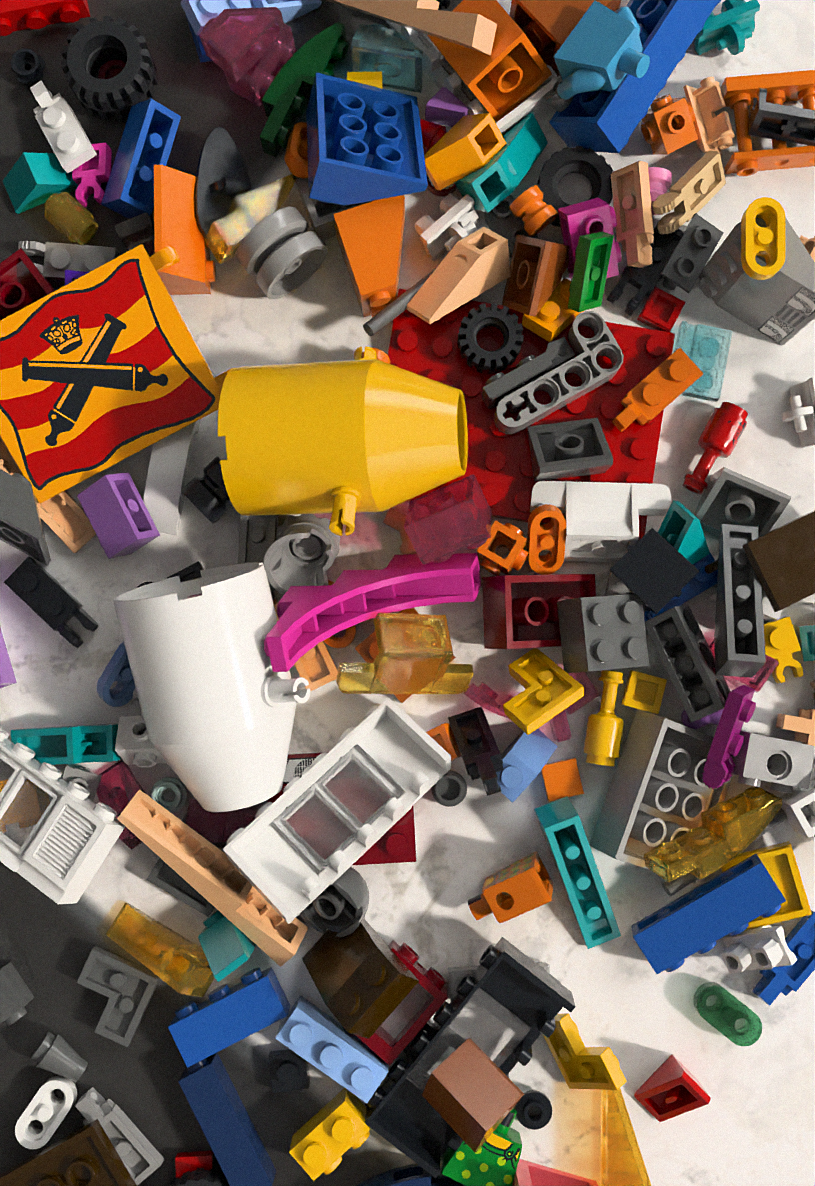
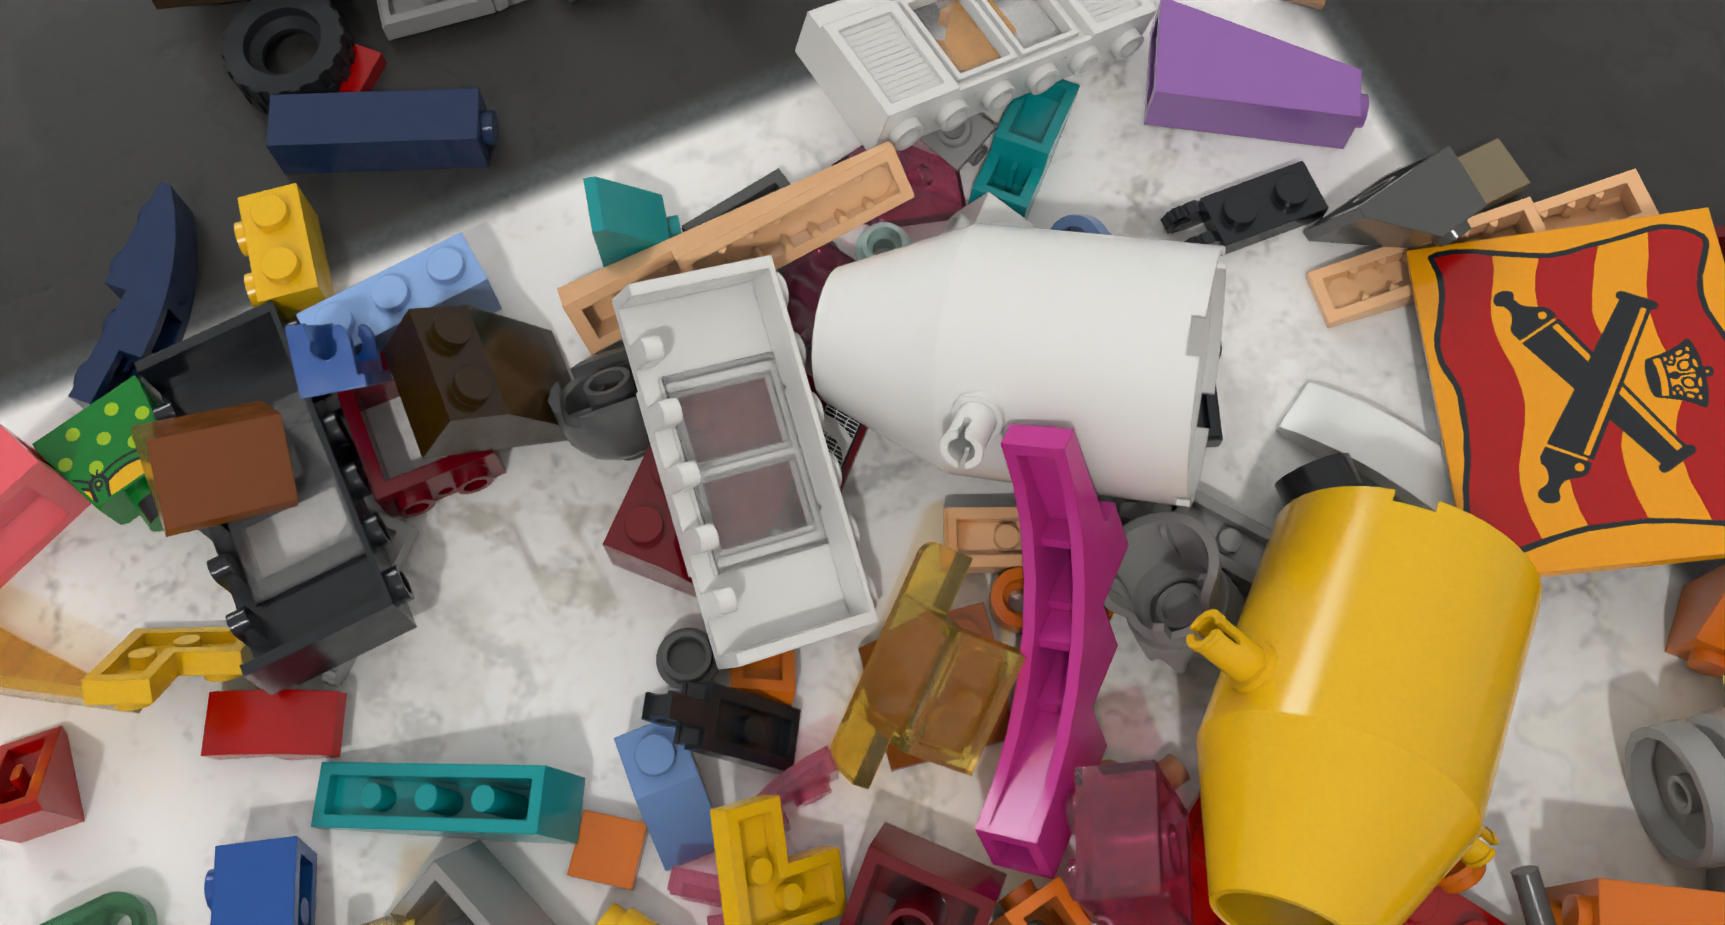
camera: 115 degrees right, 15 degrees down
medium lavender brick [77,472,160,559] -> none
dark grey plate [77,946,161,1047] -> none
clear yellow slope [106,903,215,997] -> none
blue brick [168,967,290,1068] -> none
black plate [268,1049,310,1093] -> none
orange torso [468,851,554,923] -> none
black plate [515,1090,552,1130] -> none
none -> red slope [201,689,347,760]
none -> blue hinge [284,323,393,399]

